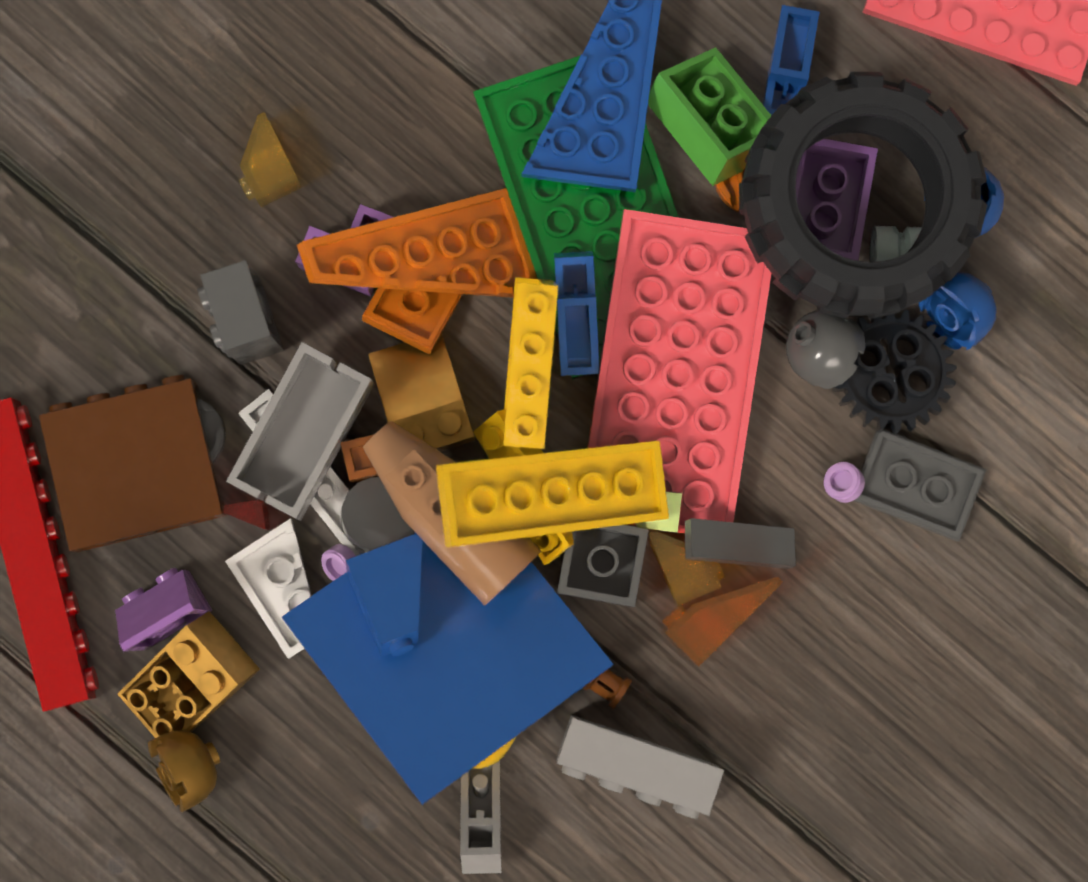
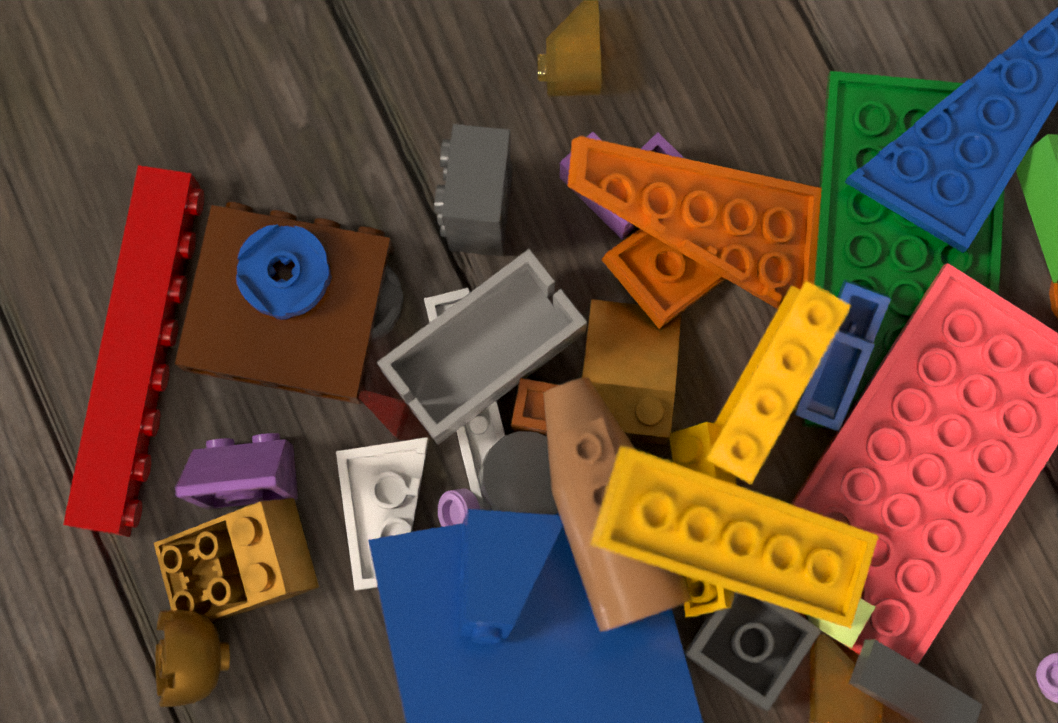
camera: 30 degrees right, 5 degrees down
none -> blue plate [236,224,332,320]

